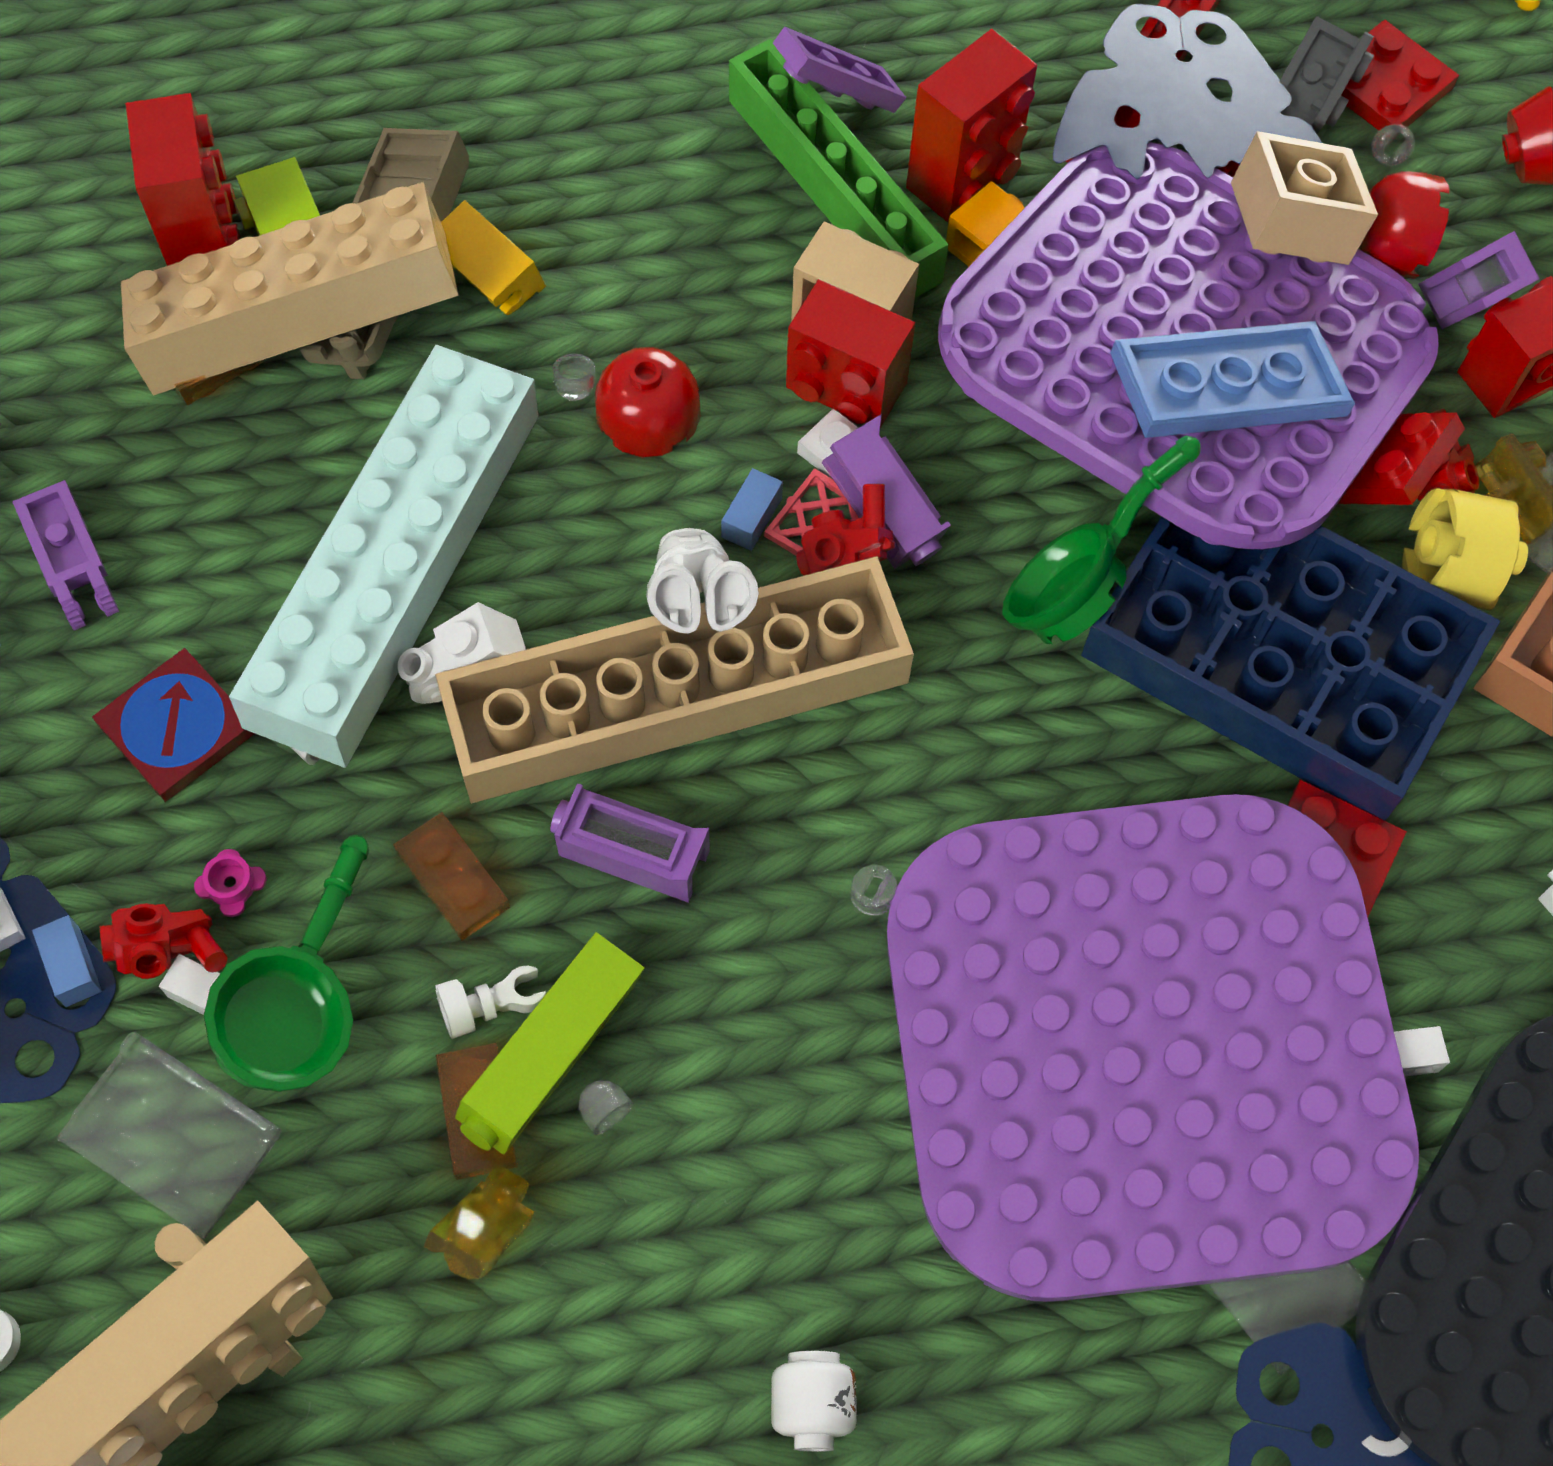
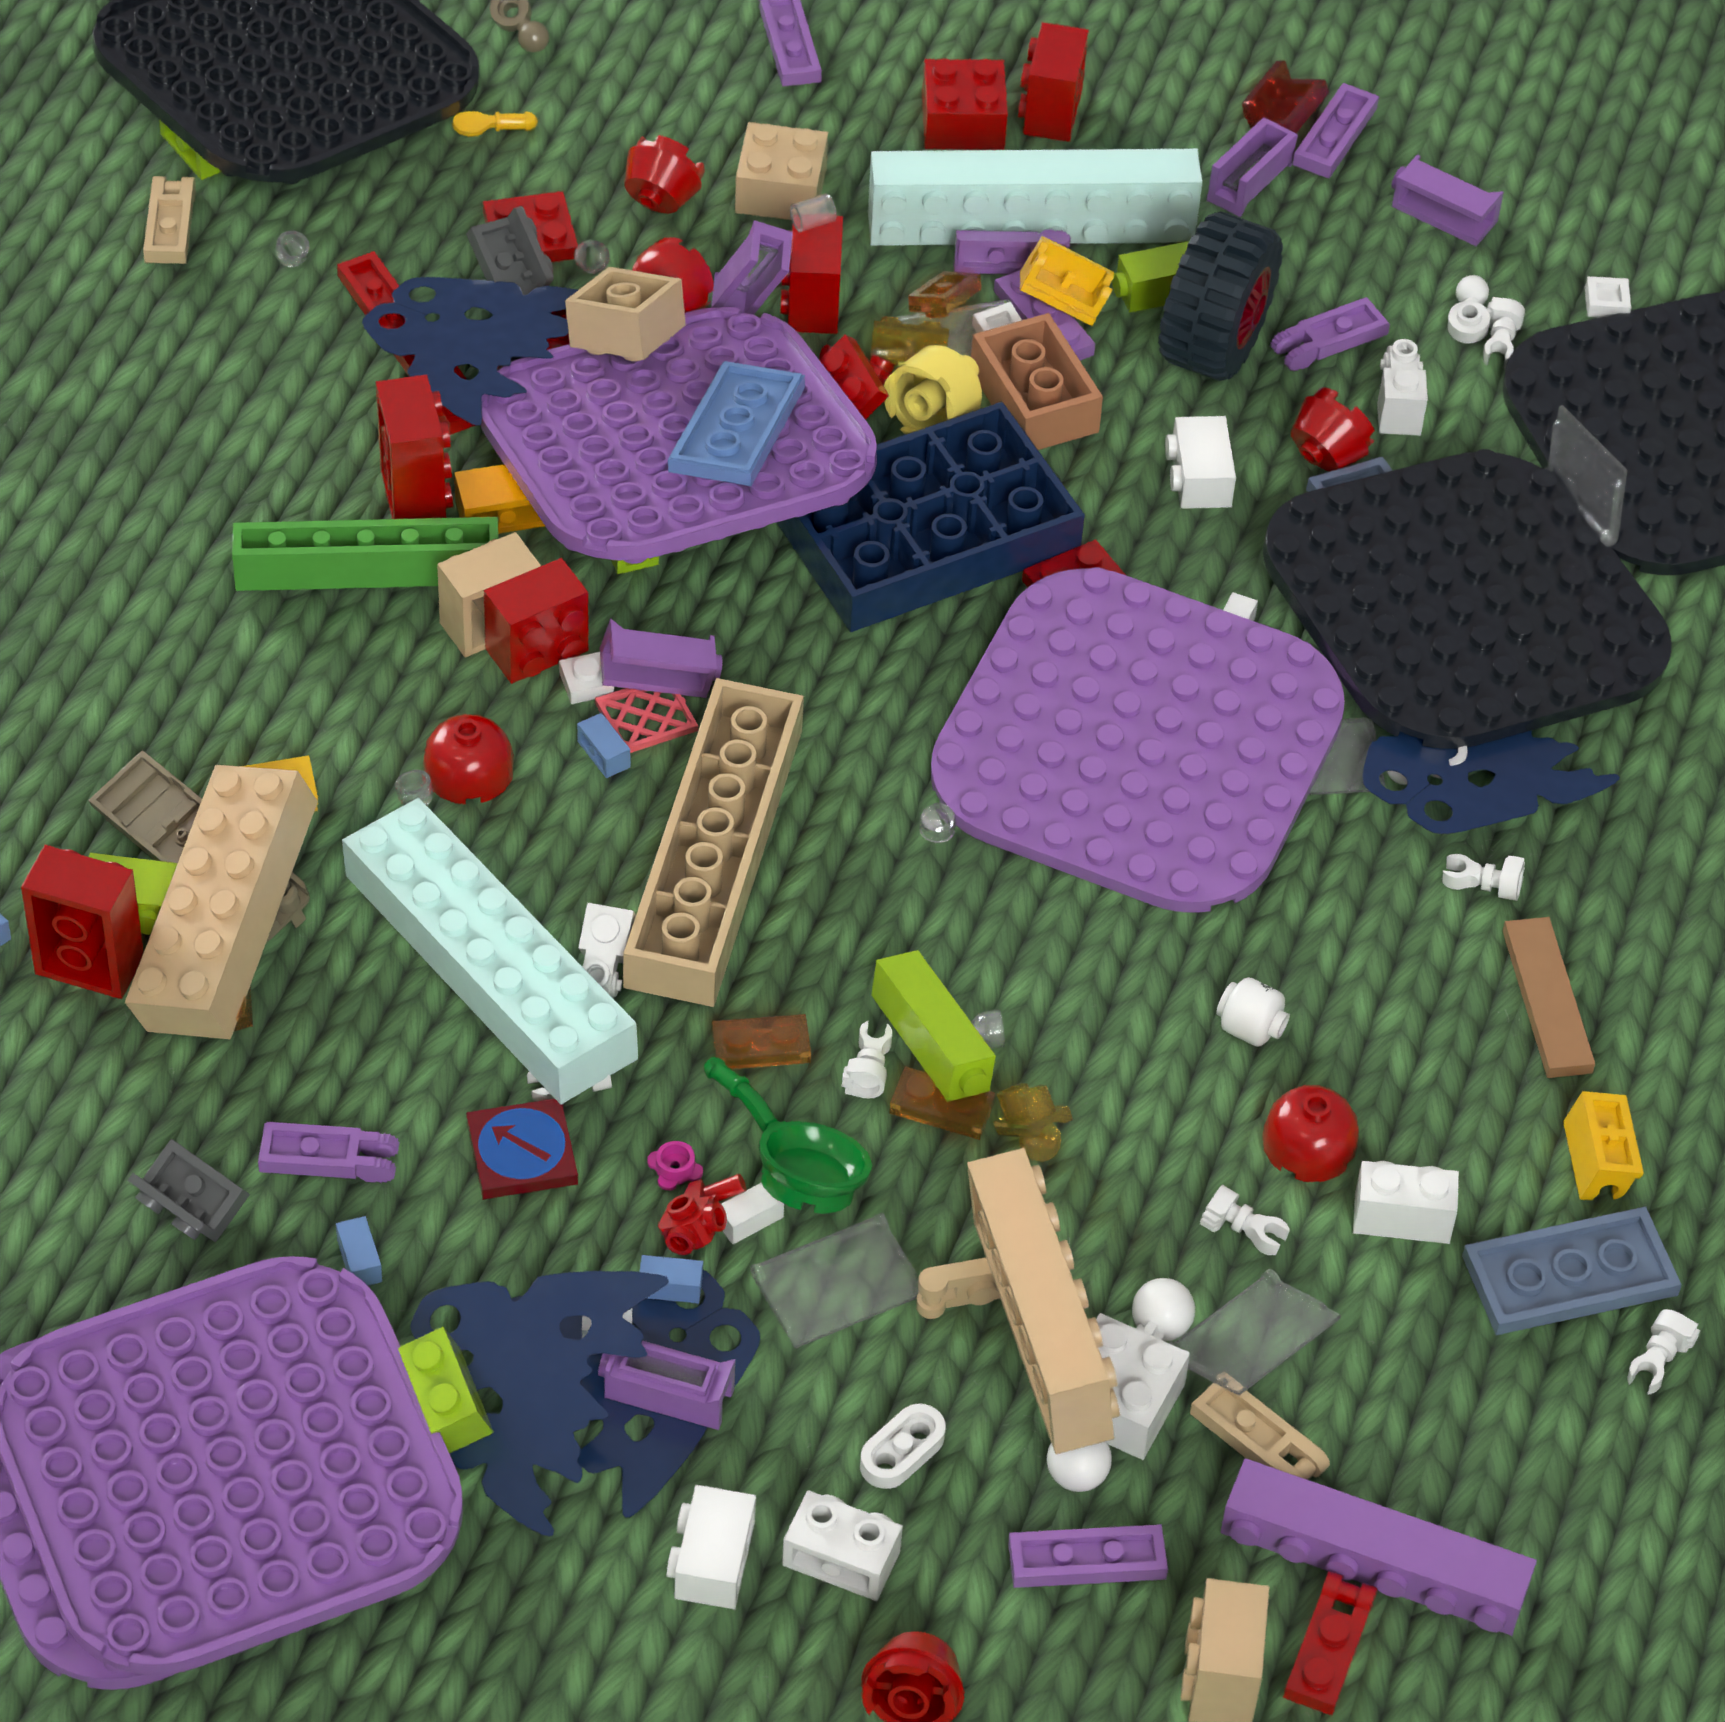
camera: 60 degrees left, 15 degrees down
medium lavender window [550,783,710,903] -> none
white piece [646,528,759,634] -> none
medium lavender plate [773,26,906,113] -> none
red piece [796,484,895,576] -> none
green piece [1002,436,1201,644] -> none

